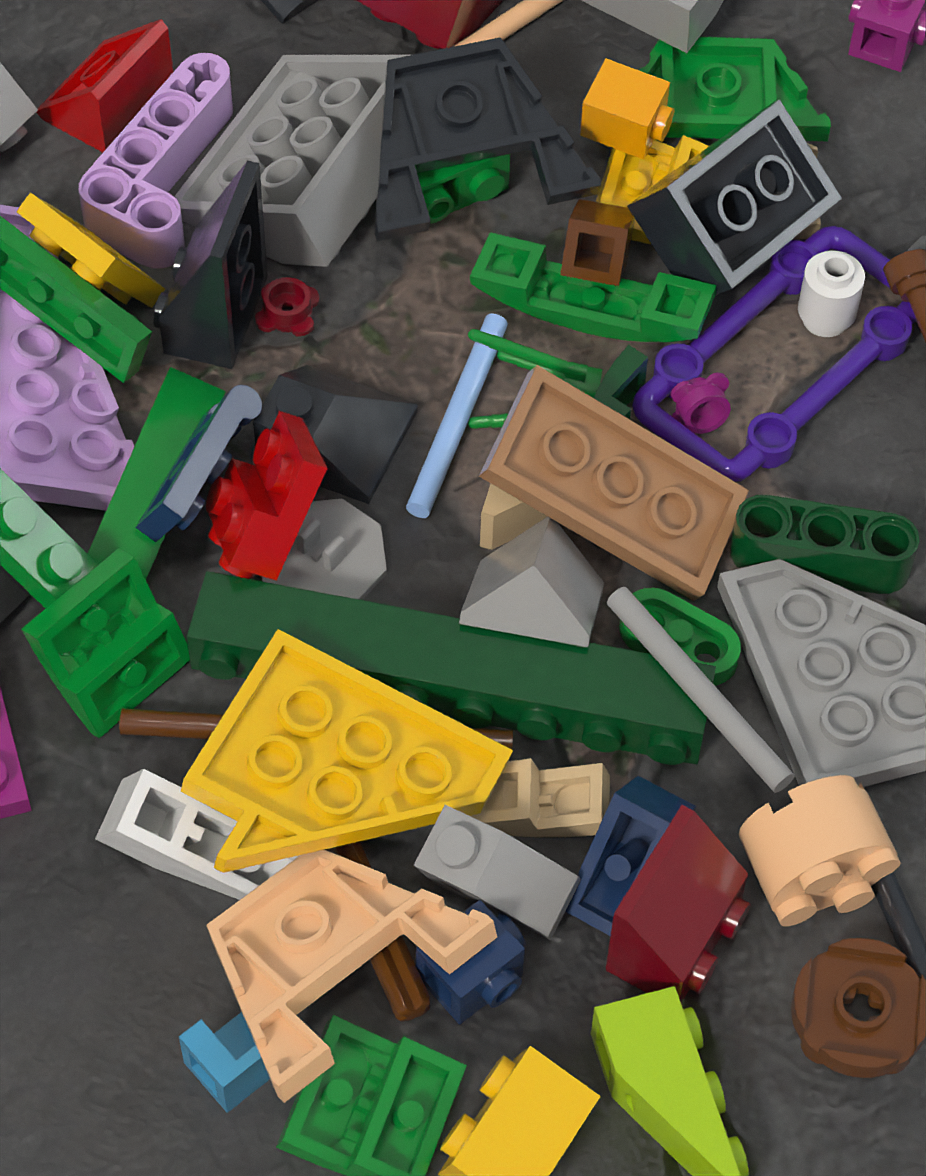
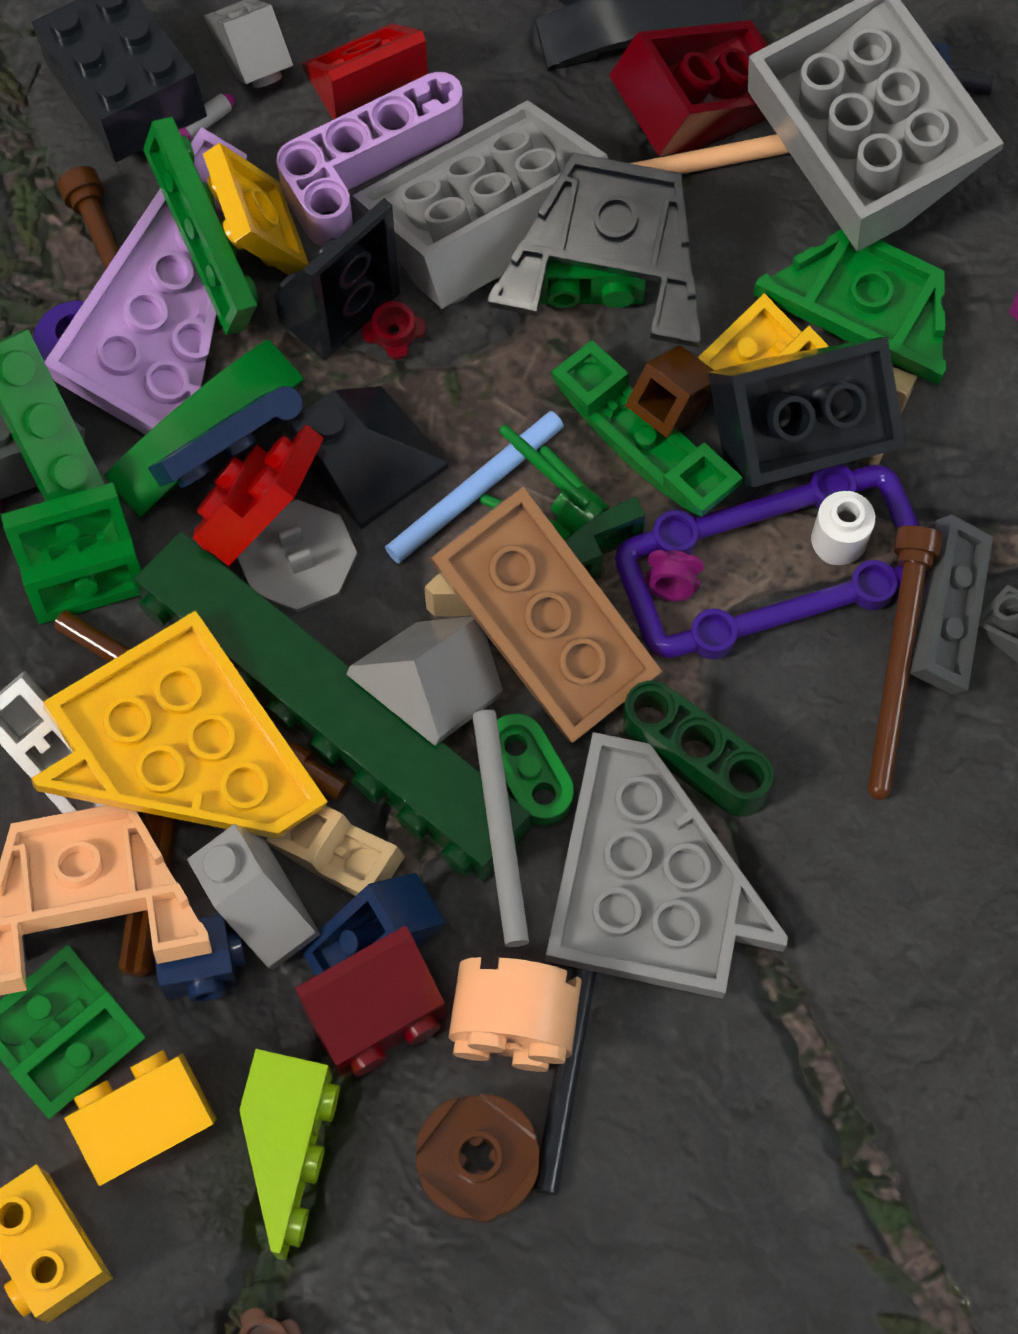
camera: 30 degrees right, 10 degrees up
light orange brick [580,58,674,159] -> none

